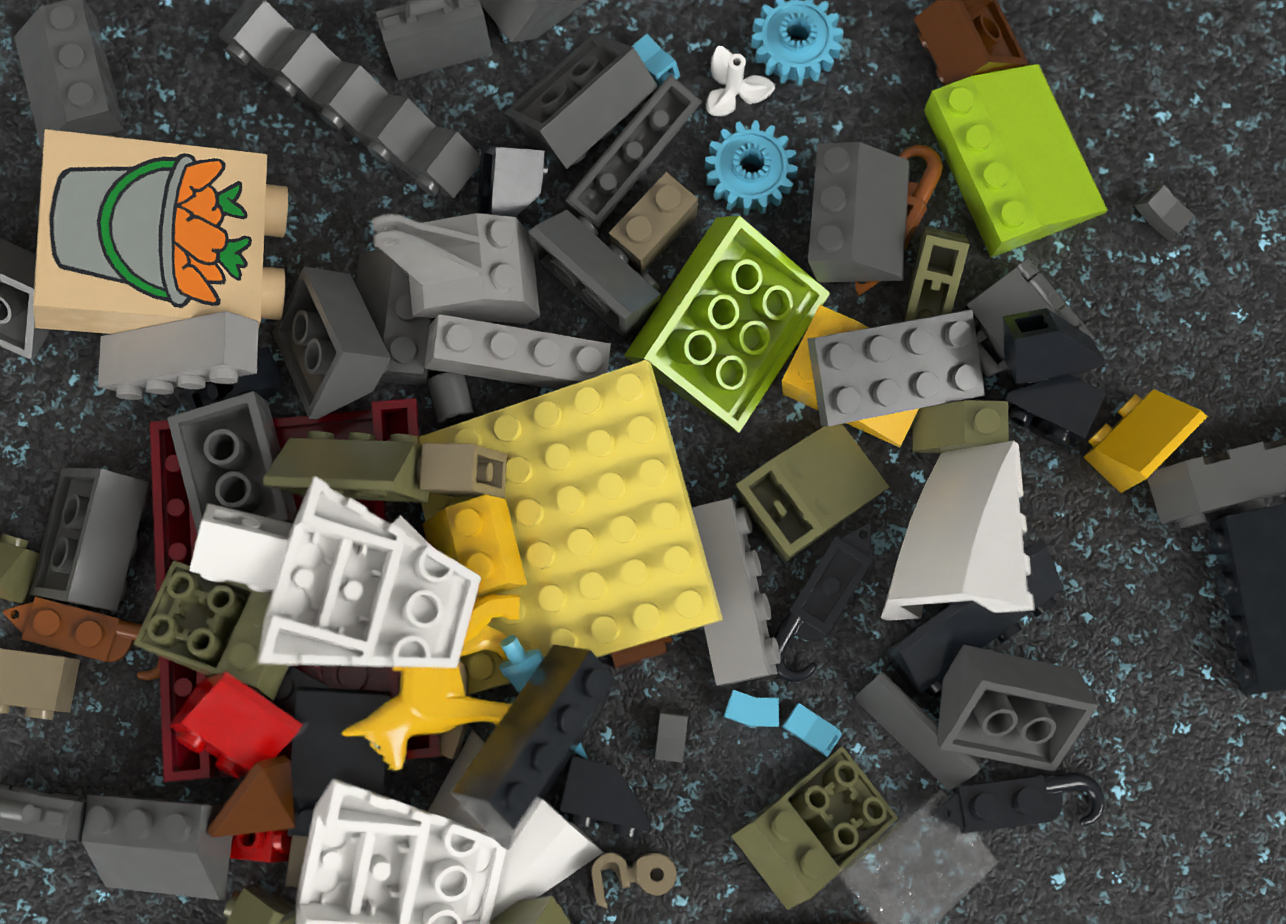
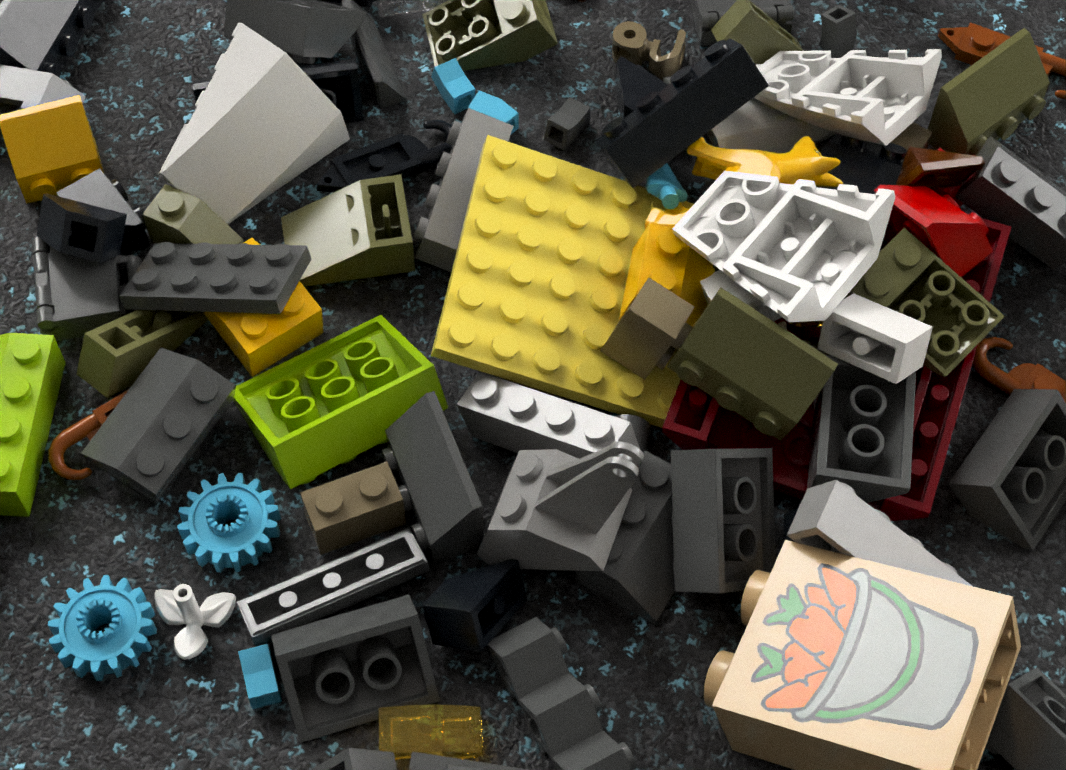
camera: 155 degrees left, 20 degrees down
none -> clear yellow slope [379,705,484,760]

